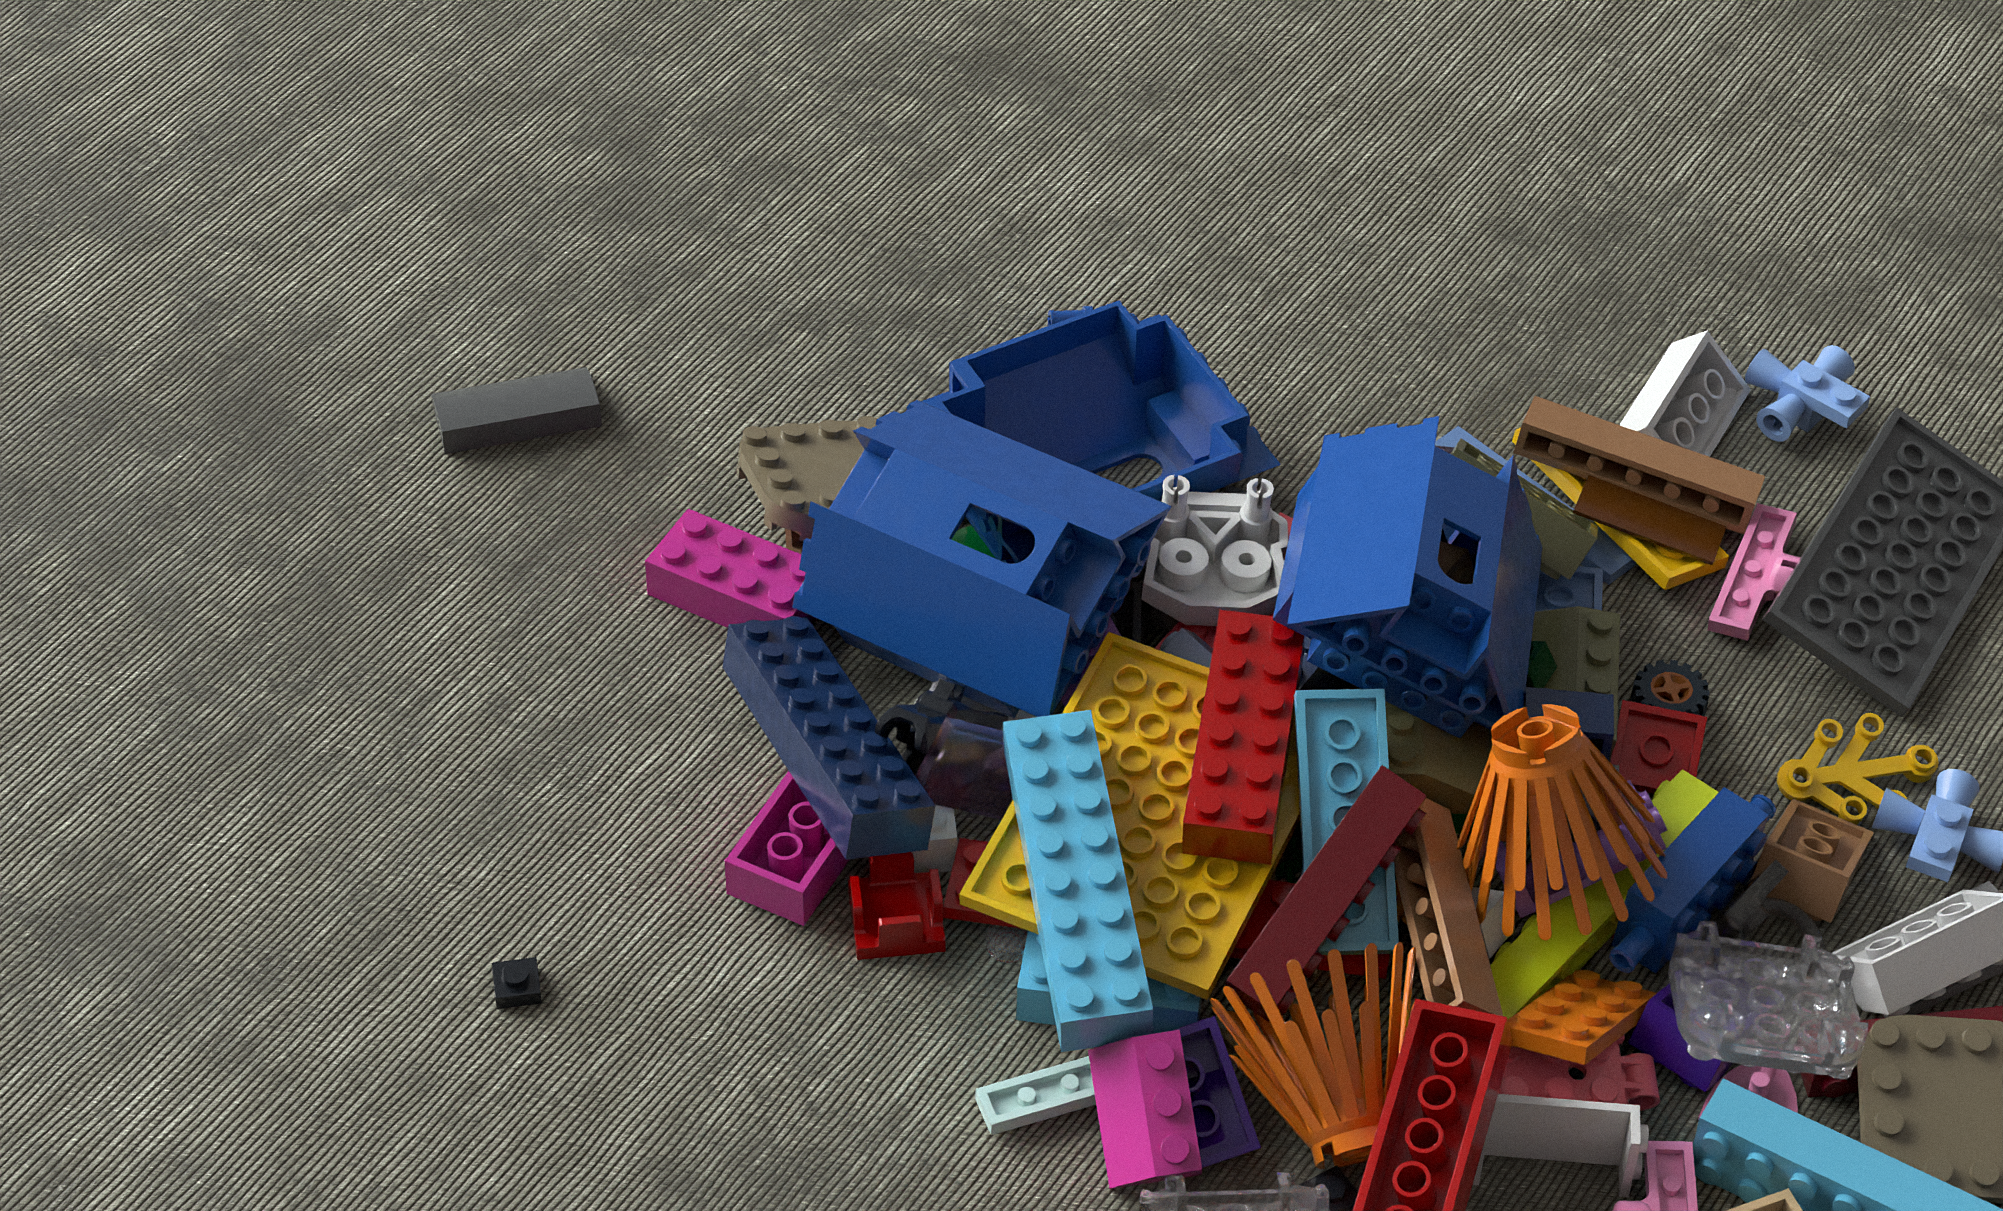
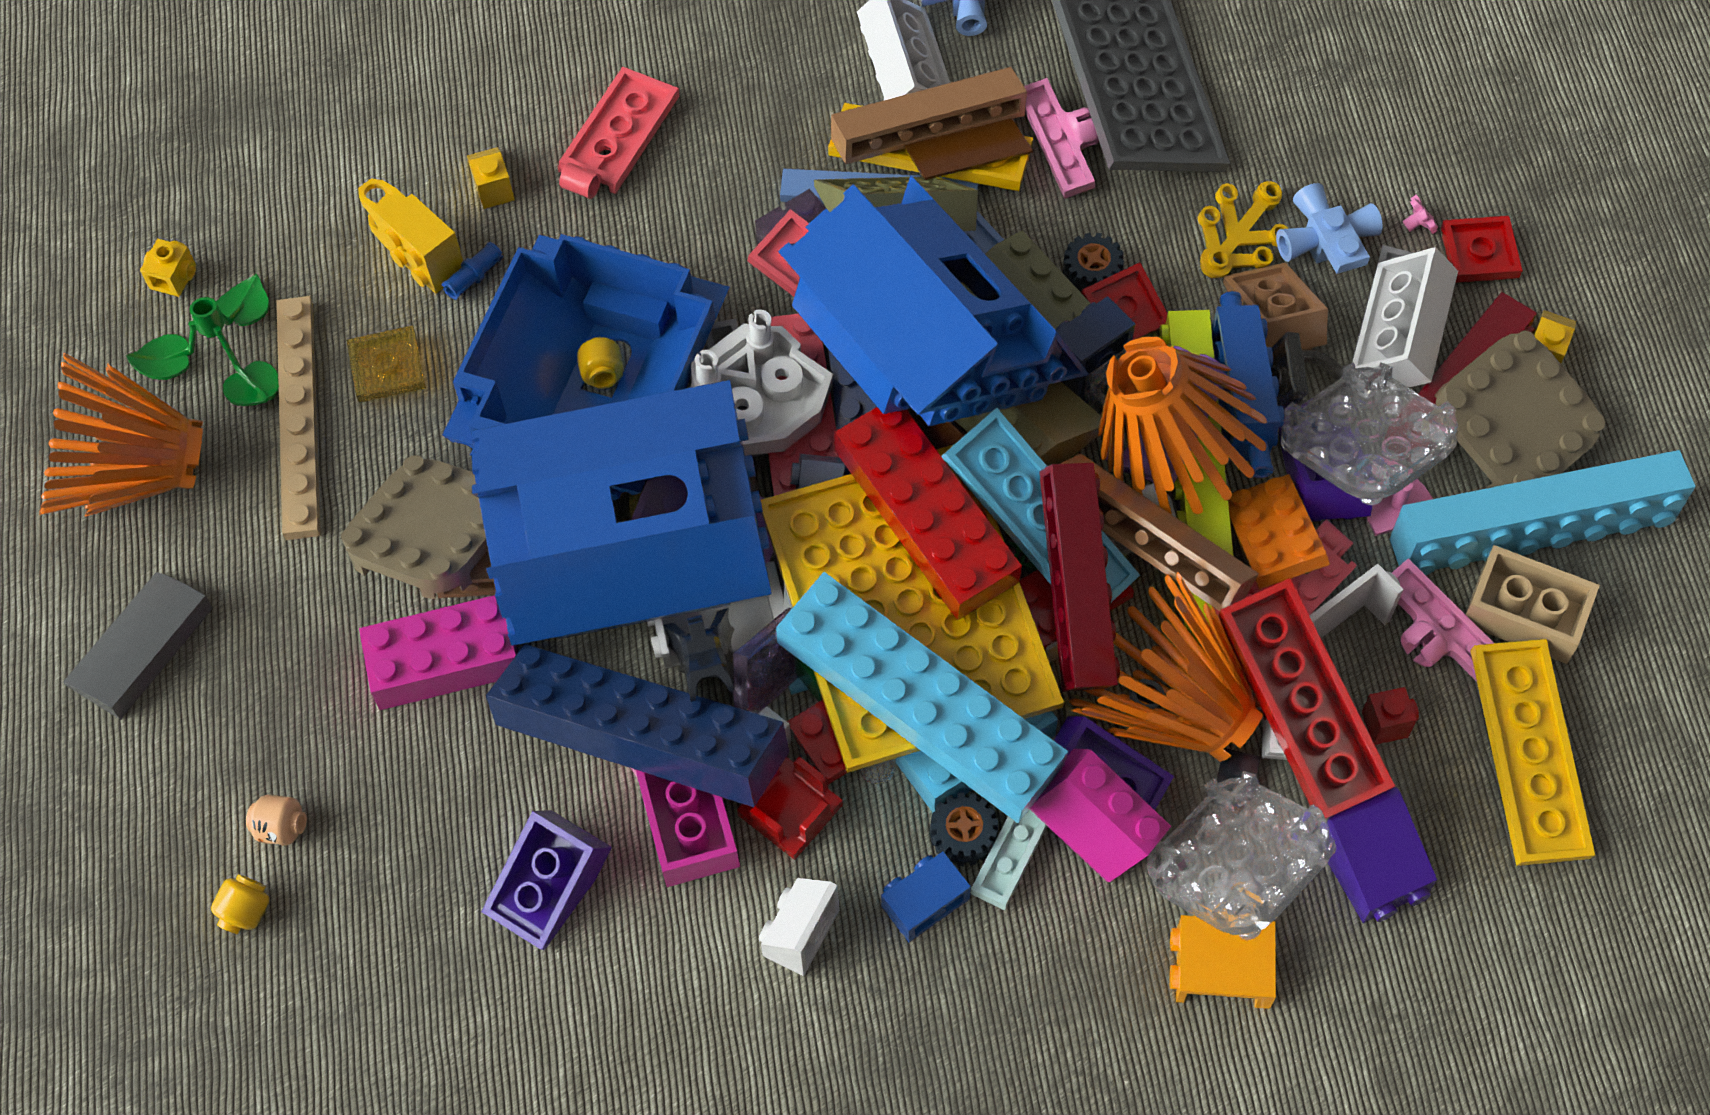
camera: 40 degrees left, 15 degrees up
black plate [492,957,542,1009] -> none
none -> orange plant [39,352,203,517]
none -> green plant [126,274,279,406]
none -> yellow brick [140,238,197,297]
none -> yellow head [211,874,270,934]
none -> light nougat head [246,794,307,846]
none -> tan plate [276,296,321,540]
none -> clear yellow plate [346,325,426,403]
none -> yellow brick [358,178,463,294]
none -> yellow slope [467,147,515,209]
none -> dark purple slope [481,810,612,950]
none -> coral hinge [558,67,680,199]
none -> yellow head [577,337,624,389]
none -> white slope [759,878,839,976]
none -> blue brick [881,851,971,942]
none -> black wheel [930,793,998,867]

